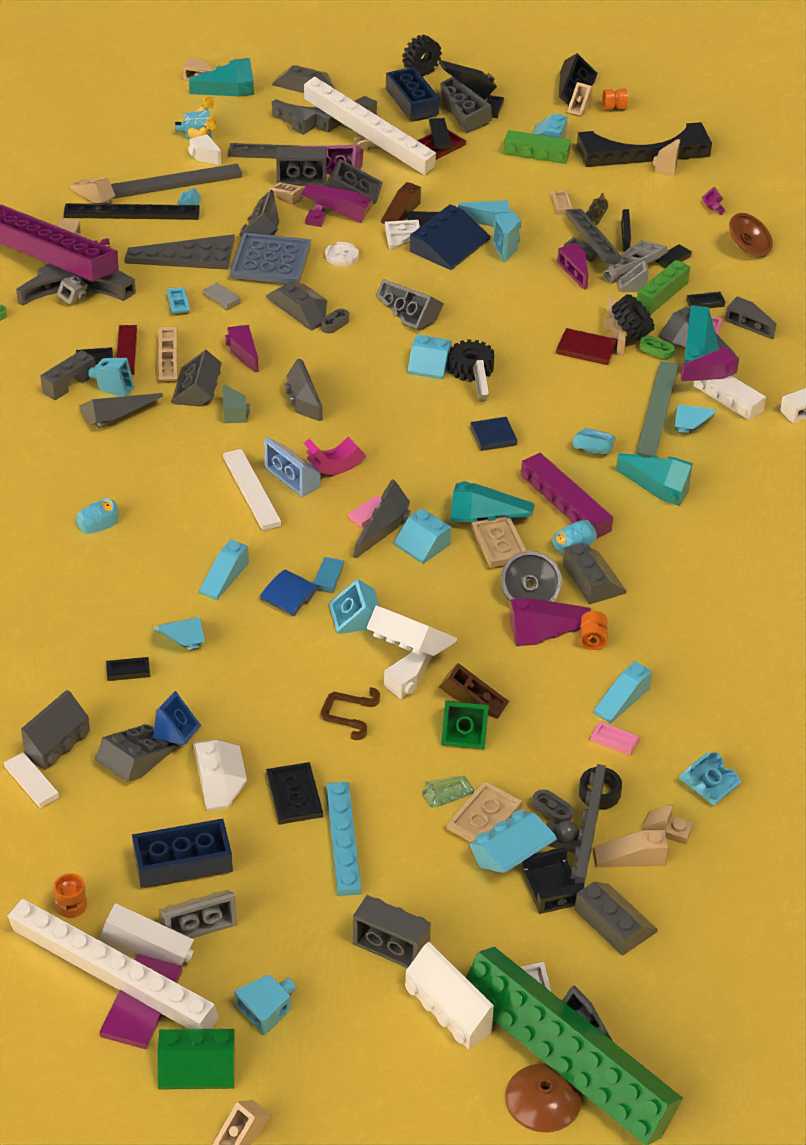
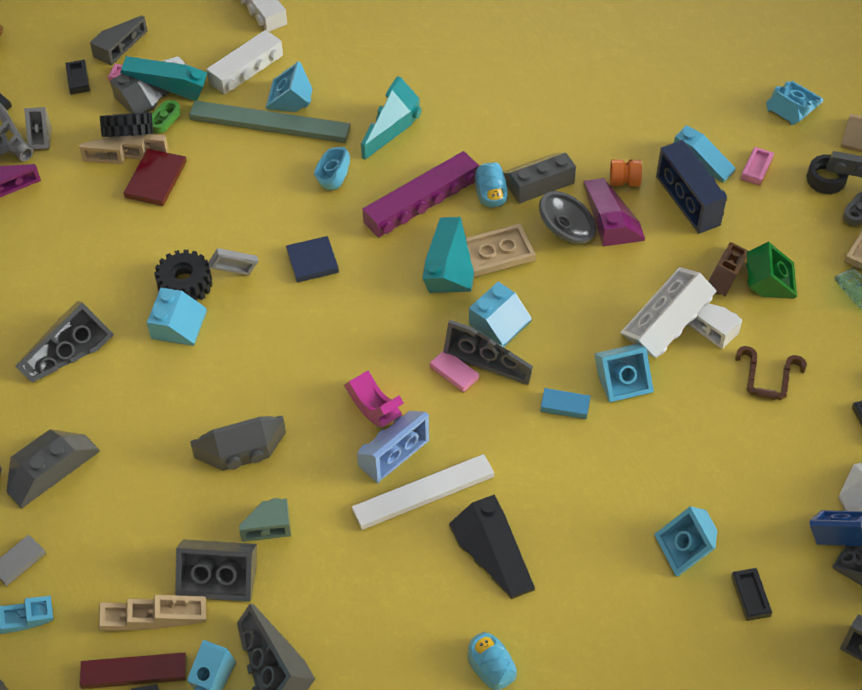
camera: 90 degrees left, 10 degrees up
medium azure slope [199,539,249,600] -> none
magenta slope [225,325,259,372] -> none
blue slope [260,569,319,616] -> none
dark grey beam [321,309,349,334] -> none
bright green brick [637,260,690,315] -> none
magenta slope [680,347,739,381] -> none
none -> black wedge [449,494,535,599]
none -> dark blue brick [656,140,727,234]

